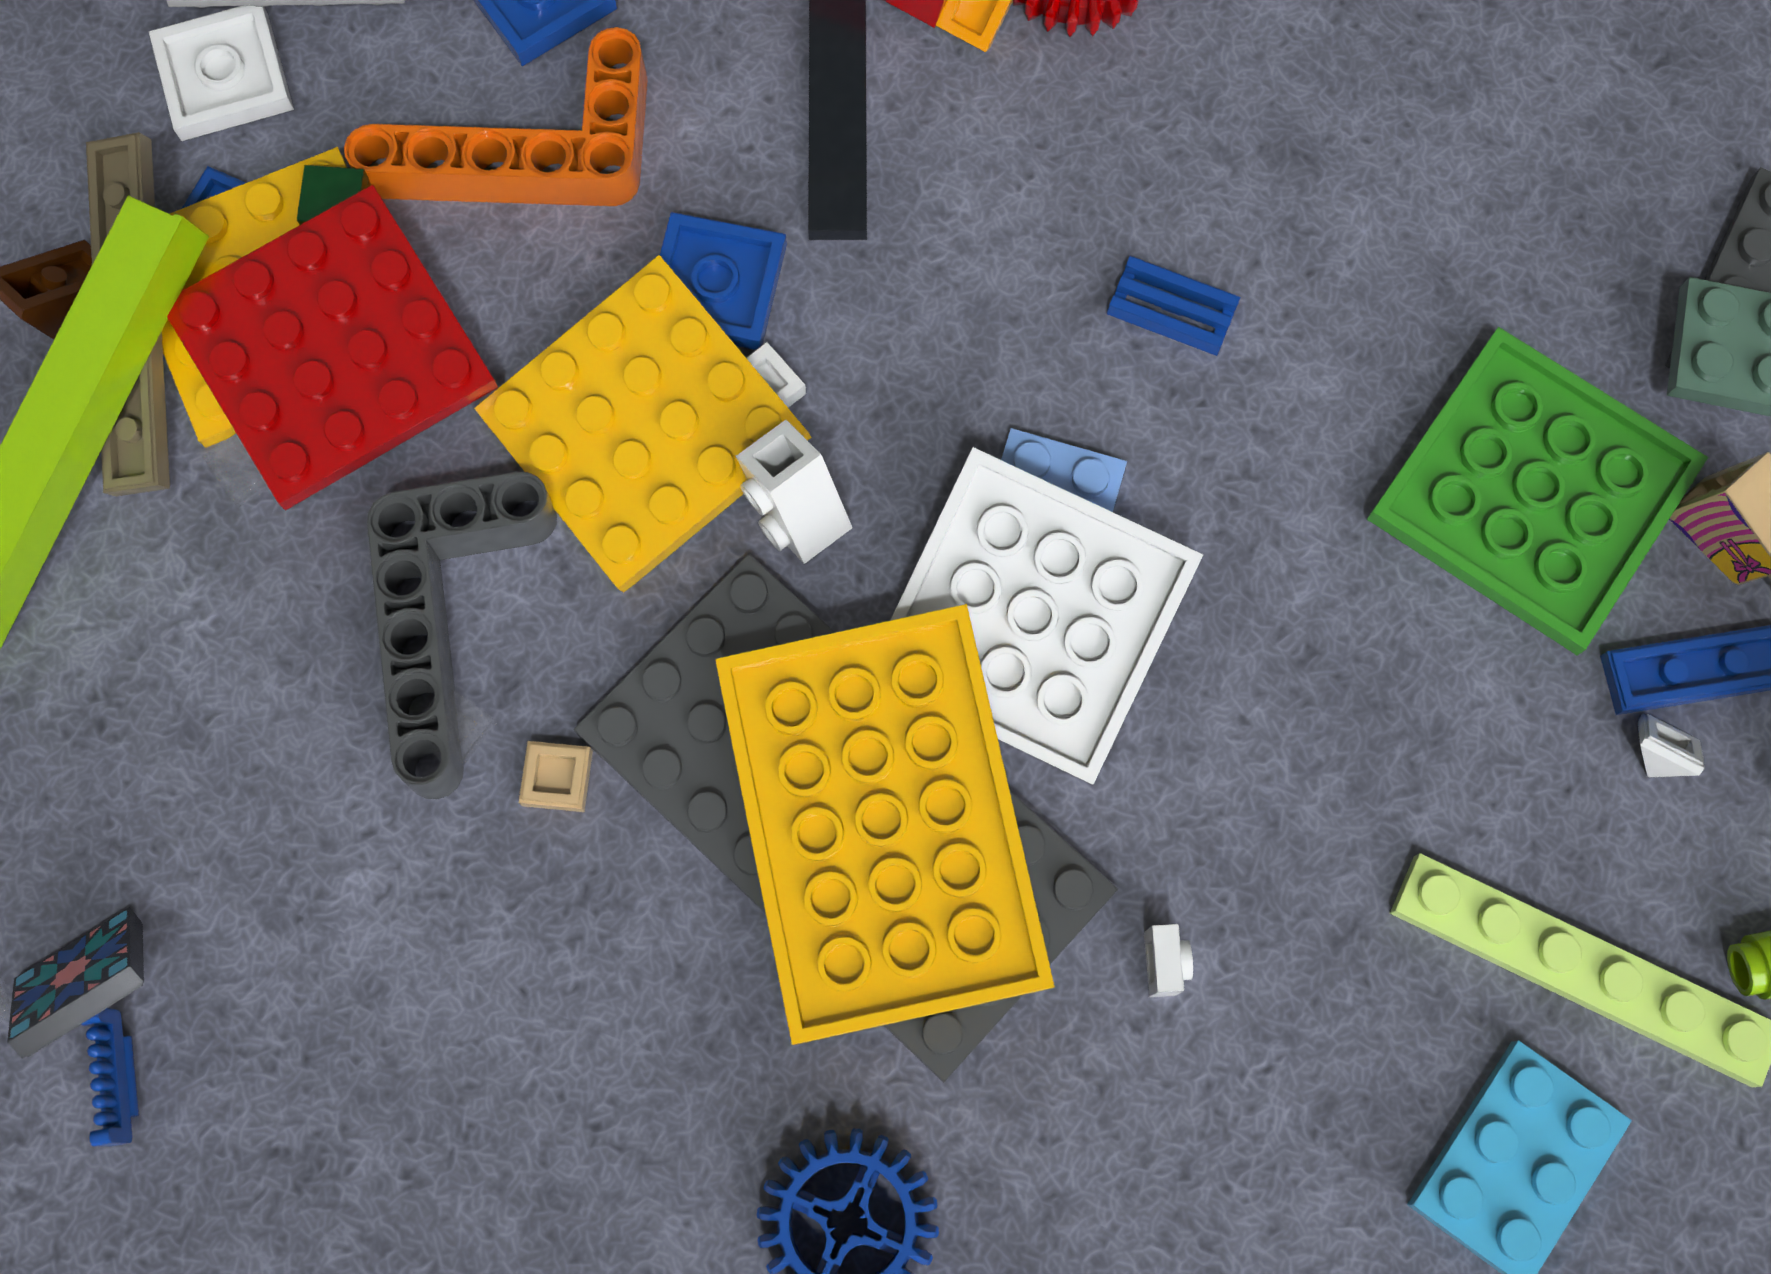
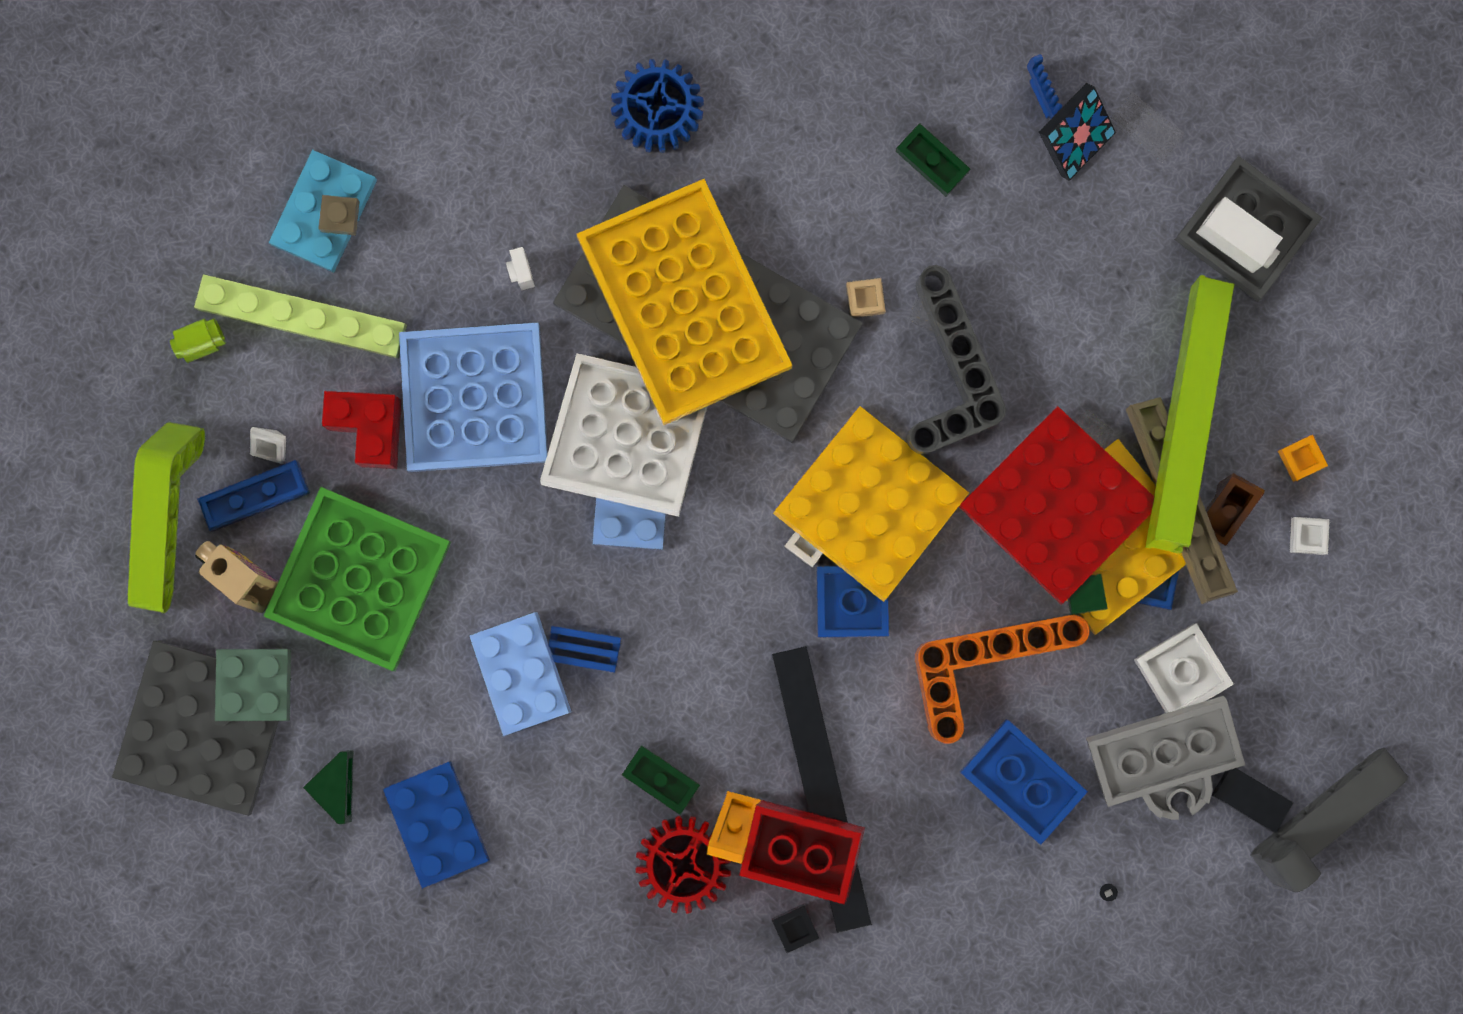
camera: 165 degrees right, 10 degrees up
white brick [736,420,852,564] -> none
none -> dark green slope [303,750,354,824]
none -> dark tan plate [318,195,360,236]
none -> red brick [322,391,402,469]
none -> blue plate [383,761,490,889]
none -> light blue plate [399,323,548,472]
none -> light blue plate [469,612,572,736]
none -> dark green plate [622,745,700,815]
none -> dark green plate [895,123,971,197]

